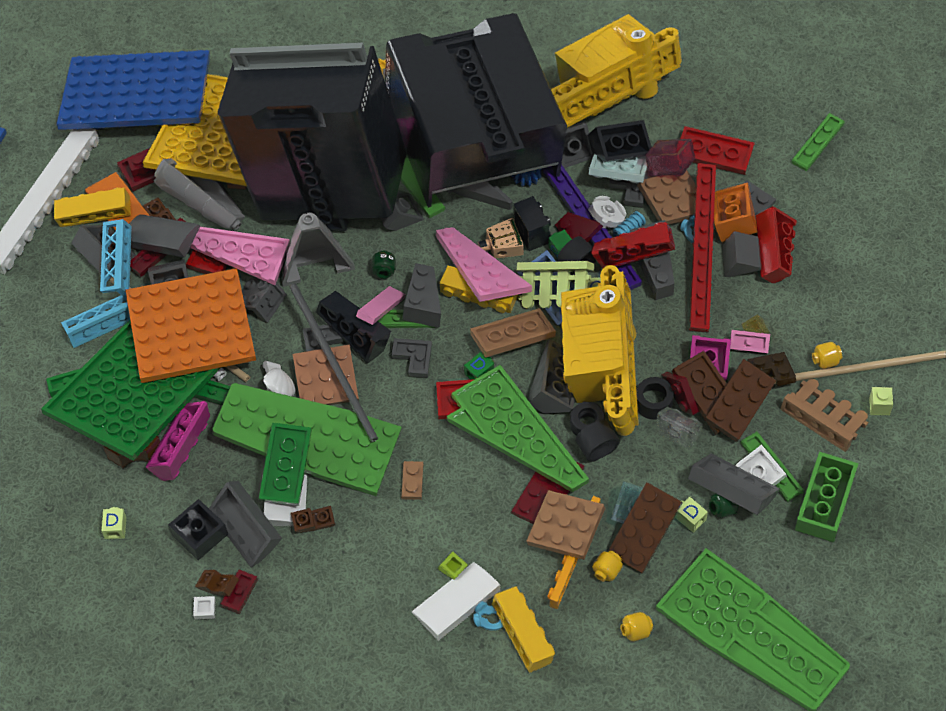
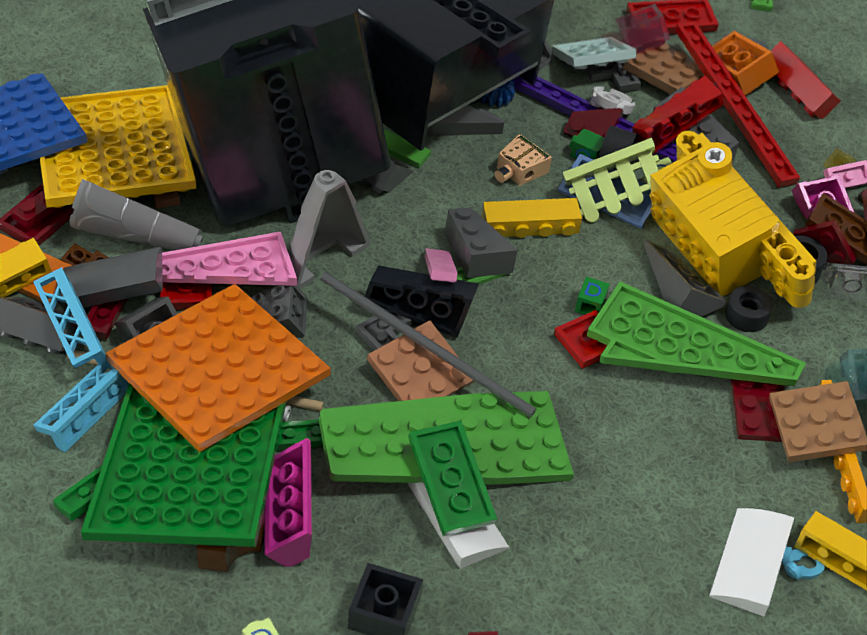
camera: 35 degrees left, 10 degrees down
dark grey slope [209,481,282,568] -> none
white animal [263,361,295,396] -> none
reddish brown slope [291,506,336,532] -> none
dark green head [371,250,396,279] -> none
dark grey plate [392,338,432,378] -> none
medium nougat plate [402,461,424,500] -> none
bright pink wing [435,227,532,302] -> none
lime slope [438,552,468,580] -> none
medium nougat plate [470,308,556,357] -> none
black brick [513,196,551,251] -> none
black piece [575,420,620,462] -> none
black slope [588,120,654,162] -> none
medium azure piece [613,211,646,237] -> none
dark grey slope [722,231,762,277] -> none

